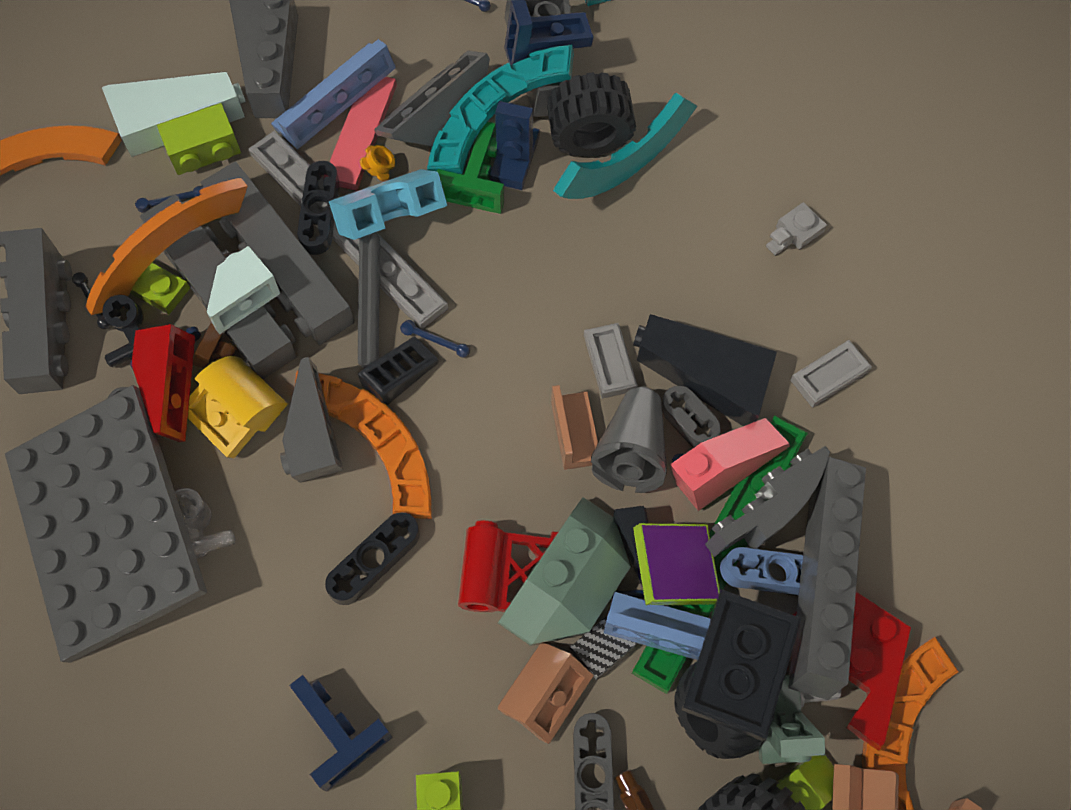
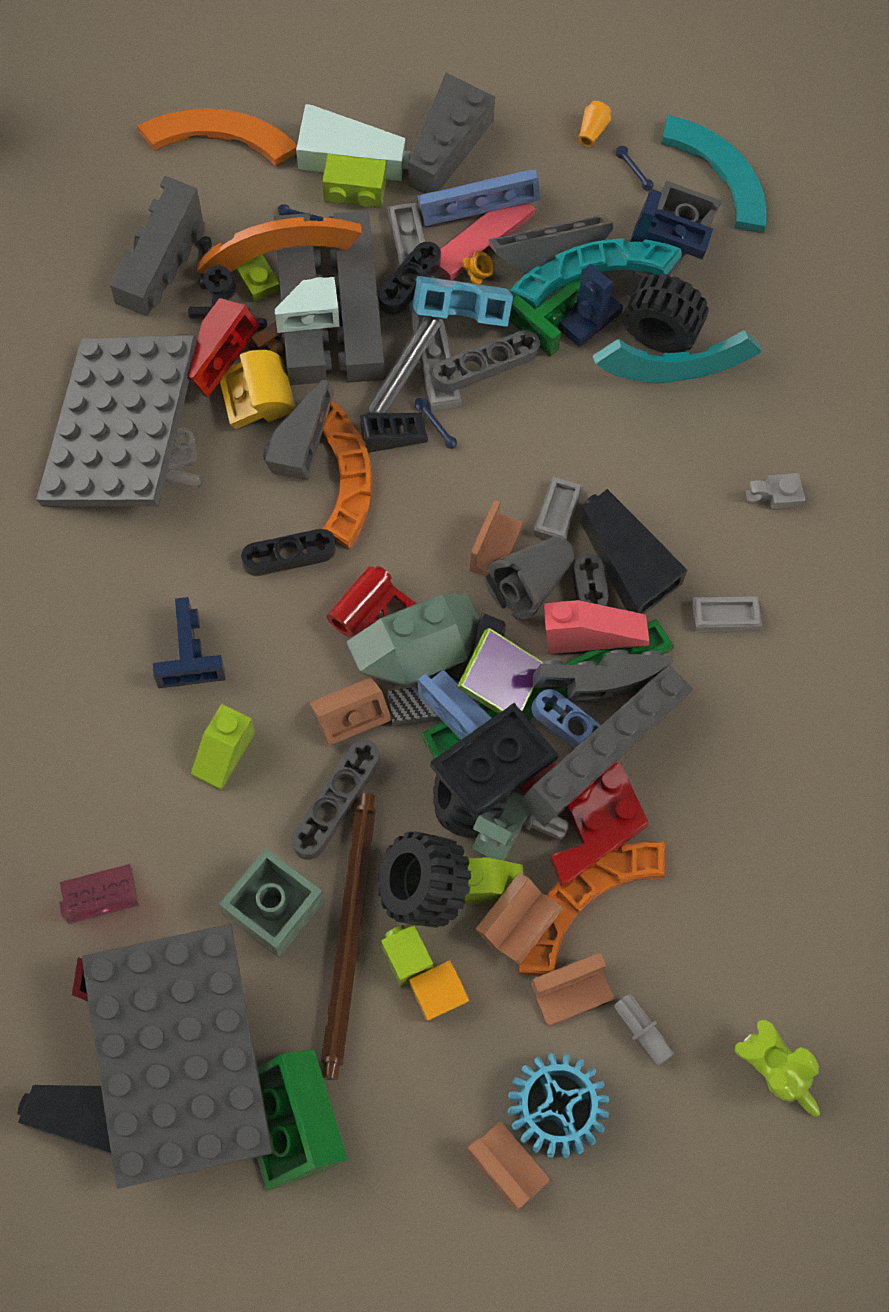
camera: 30 degrees right, 0 degrees up
none -> dark grey beam [431,330,540,393]

